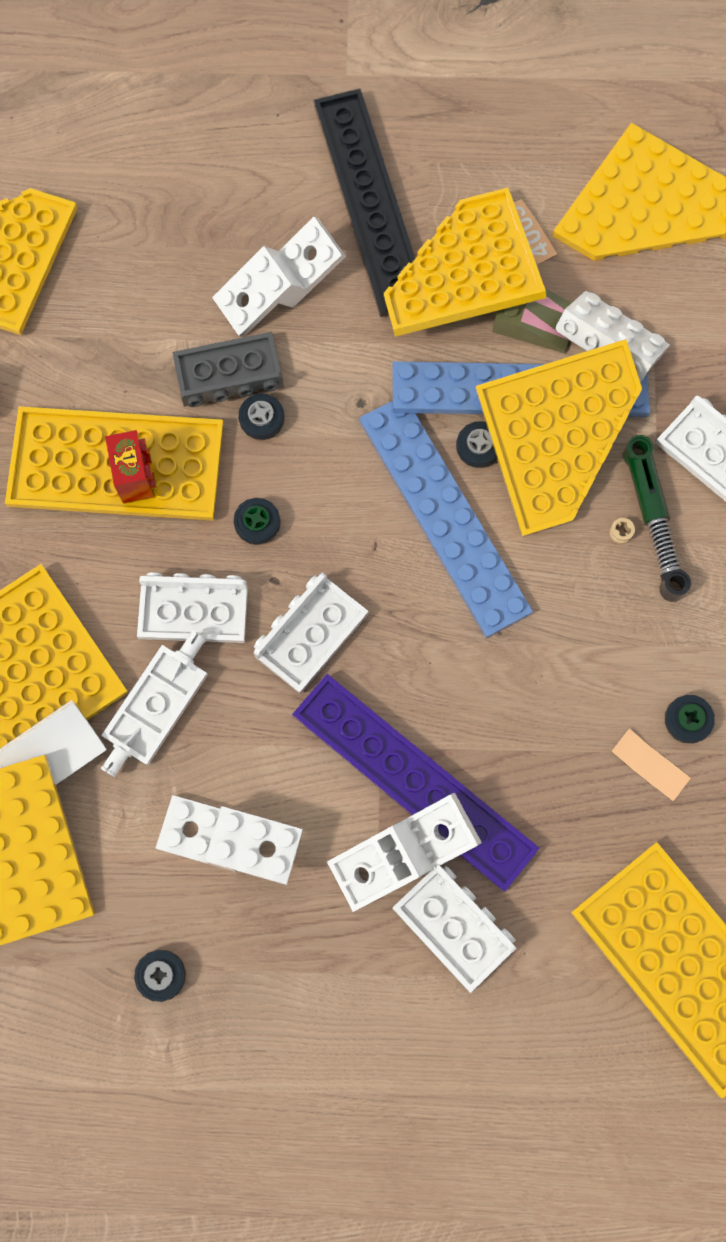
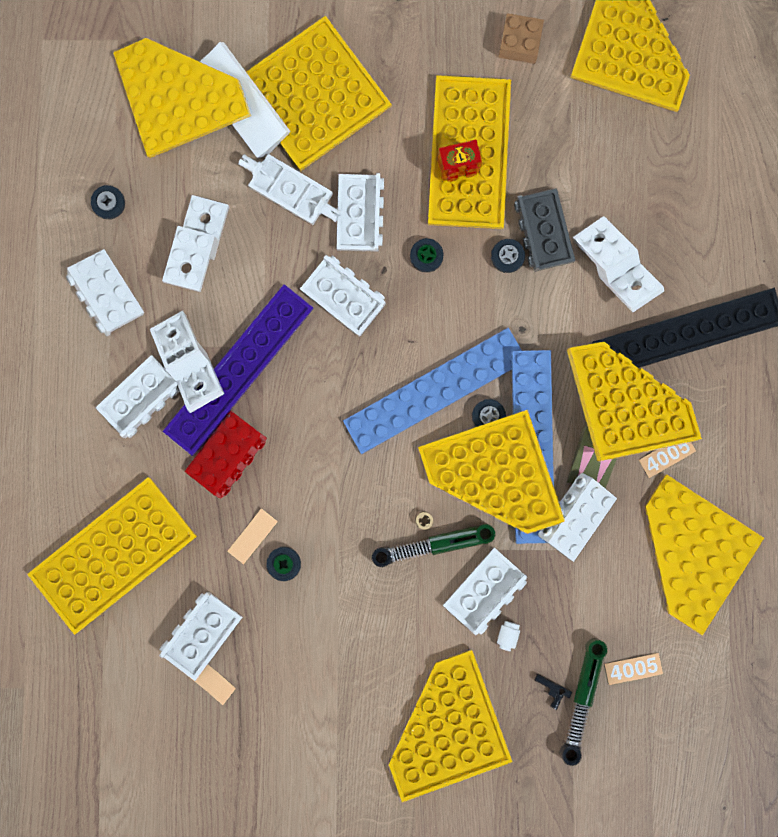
camera: 90 degrees right, 10 degrees up
none -> white bracket [66,249,144,336]
none -> red bracket [184,411,267,499]

